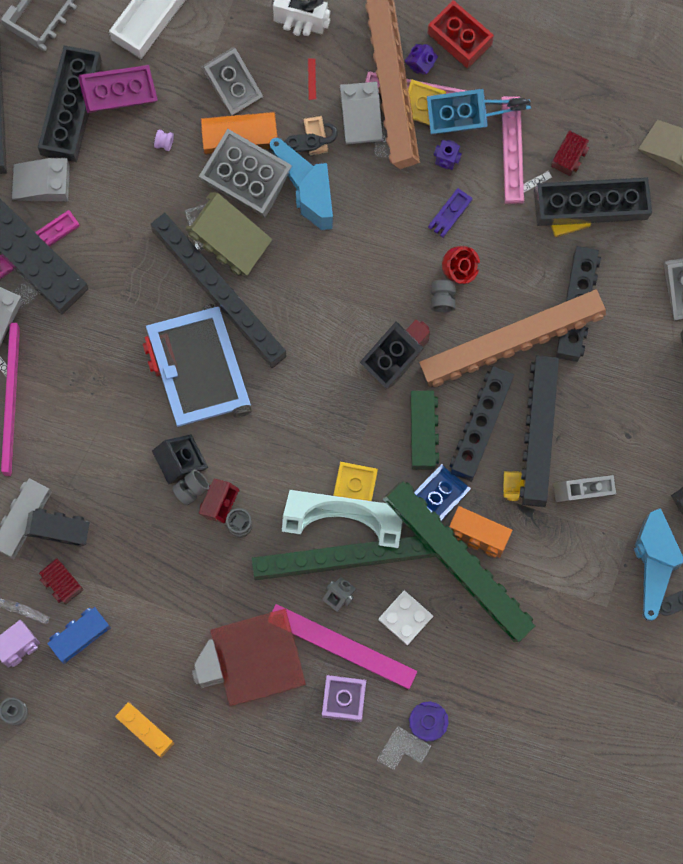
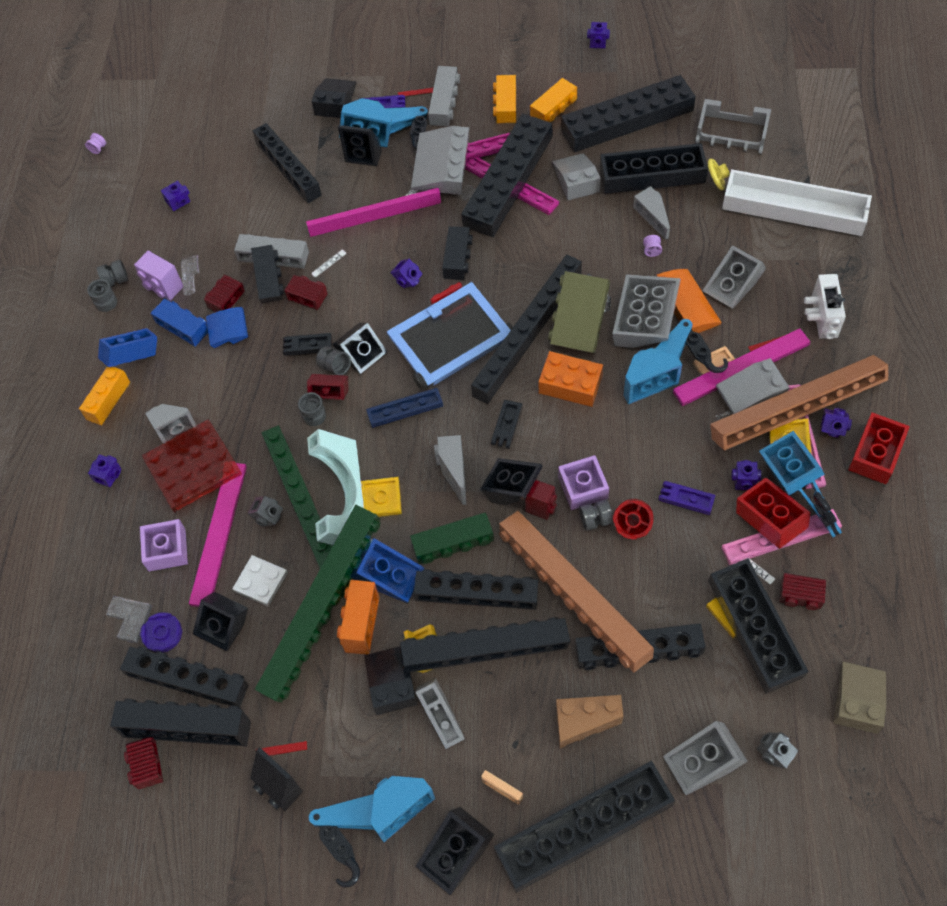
camera: 80 degrees right, 15 degrees down
magenta plate [78,65,158,113] -> none
none -> dark purple brick [88,454,121,488]
none -> blue brick [98,328,157,367]
none -> black brick [110,699,251,747]
none -> black brick [120,646,249,707]
none -> dark red brick [124,736,163,789]
none -> black slope [193,591,248,651]
none -> blue slope [206,307,248,348]
none -> black slope [250,747,303,811]
none -> red sticker [256,741,307,756]
none -> black hinge [283,333,332,356]
none -> dark red brick [285,275,328,310]
none -> white sticker [311,250,347,277]
none -> black slope [364,646,418,715]
none -> dark blue plate [366,388,443,428]
none -> dark purple brick [390,259,422,288]
none -> light grey slope [434,435,467,505]
none -> black brick [442,226,473,280]
none -> light nougat tile [481,770,523,805]
none -> black hinge [491,400,523,449]
none -> orange brick [539,351,603,407]
none -> medium nougat wedge [556,695,623,749]
none -> lavender brick [558,455,609,510]
none -> light grey slope [633,186,670,240]
none -> dark pink tile [673,328,811,406]
none -> light yellow piece [708,158,730,191]
none -> red brick [736,478,811,549]

